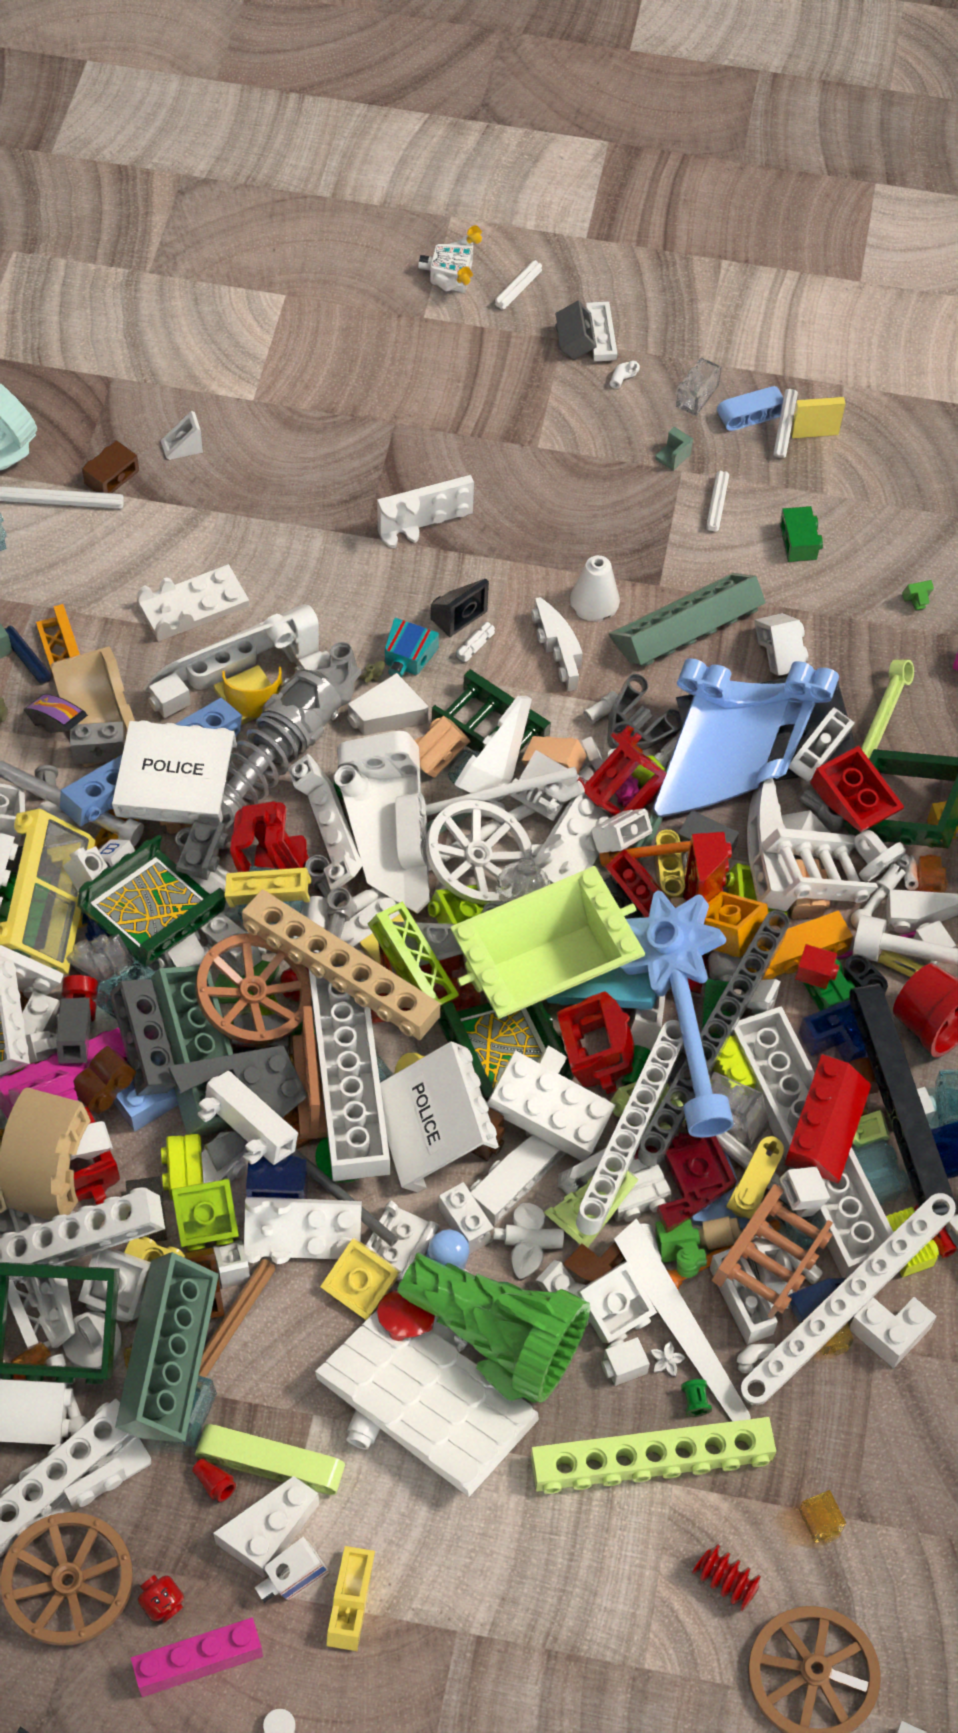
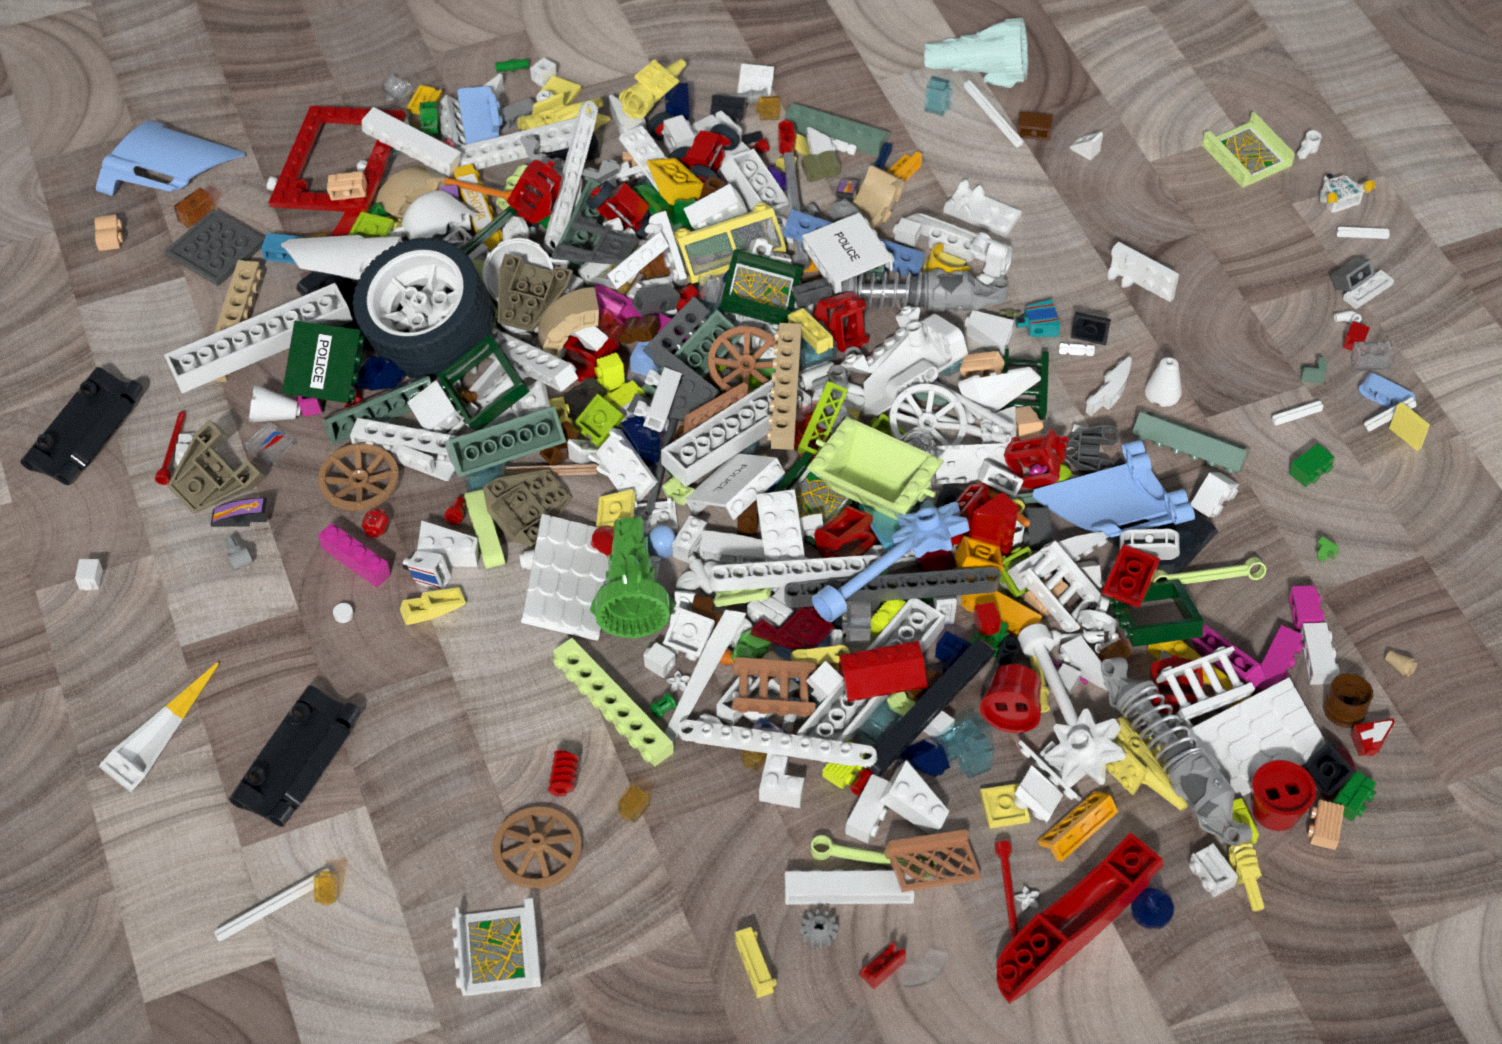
camera: 60 degrees right, 5 degrees down
none -> dark tan wedge [483,469,572,547]
none -> neon yellow brick [594,353,625,394]
none -> clear red brick [595,310,626,339]
none -> yellowish green bracket [662,476,694,506]
none -> panel [1202,112,1295,188]
none -> white axle [1297,130,1322,160]
none -> red brick [1343,321,1370,354]

